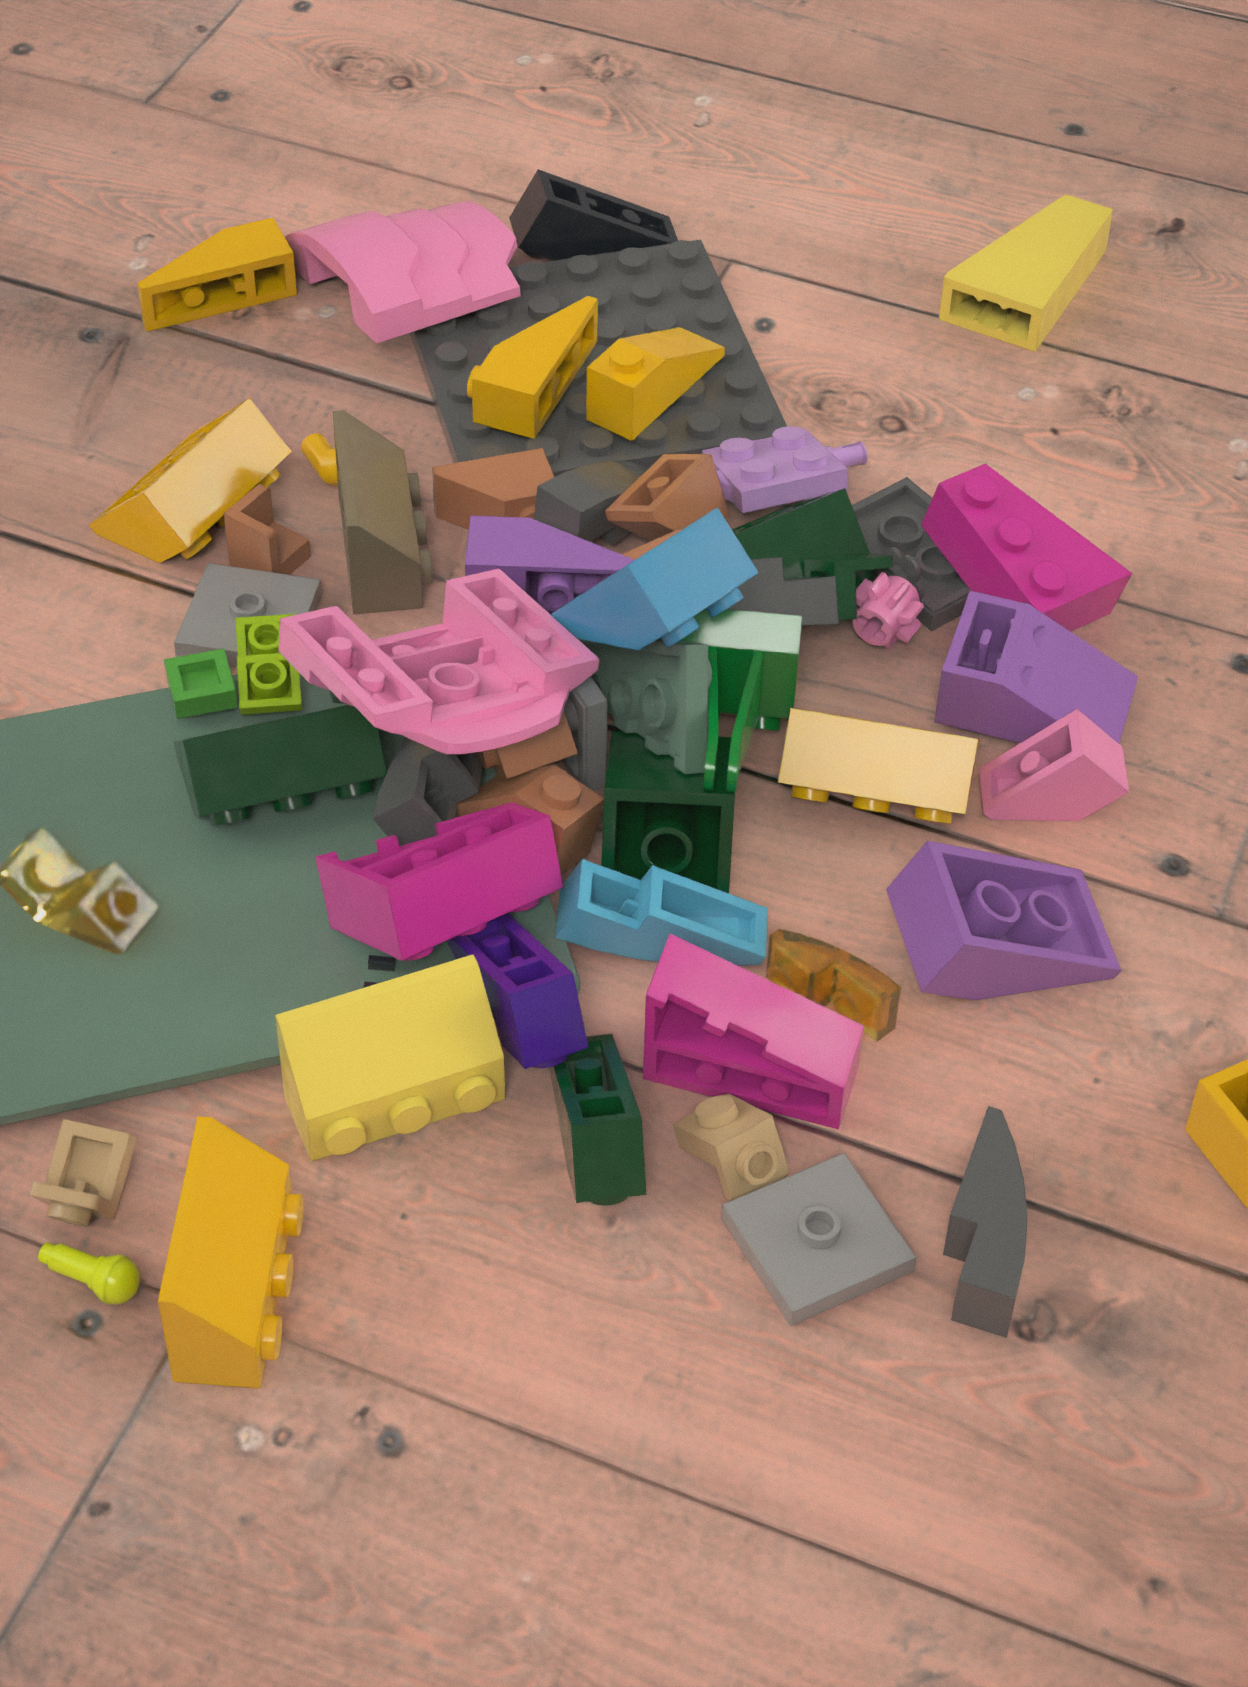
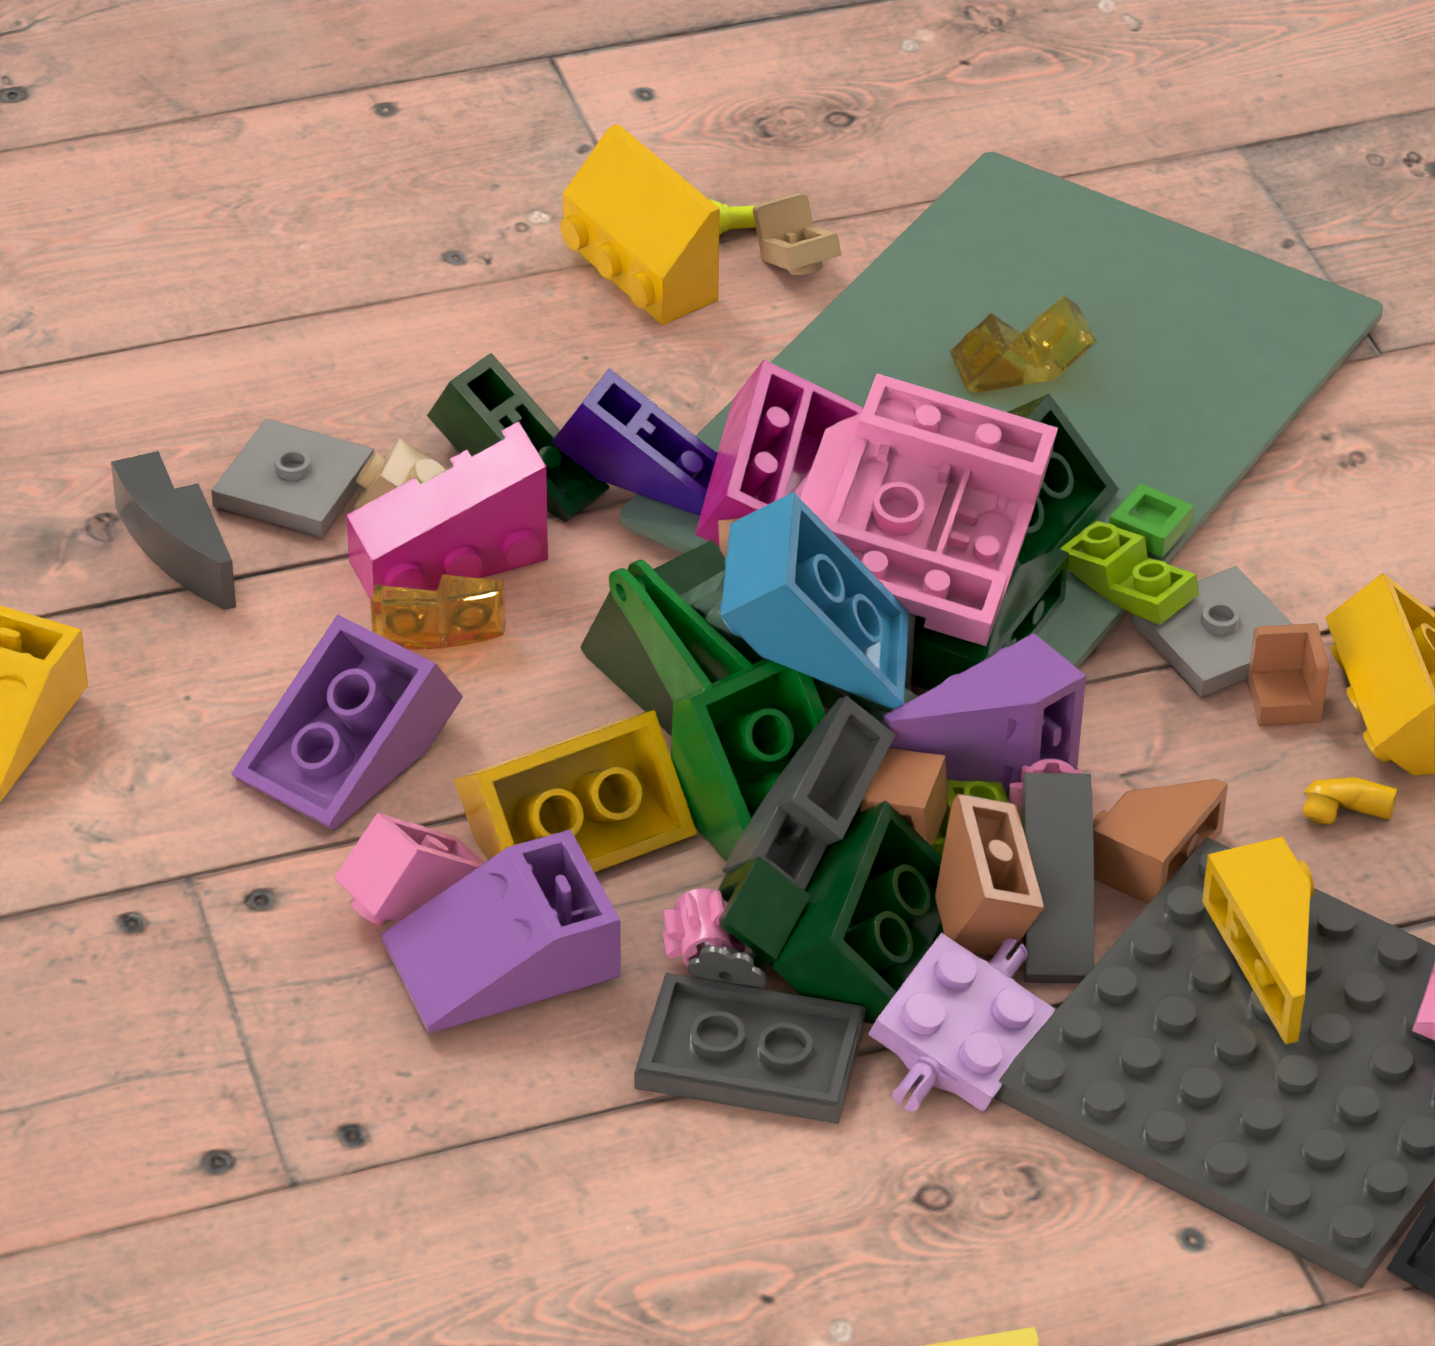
camera: 140 degrees right, 5 degrees down
light yellow slope [275,954,505,1162] -> none
dark tan slope [332,410,433,614] -> none
medium azure slope [555,859,768,966] -> none
yellow slope [586,327,725,441] -> none
dark pink wedge [921,464,1133,632] -> none

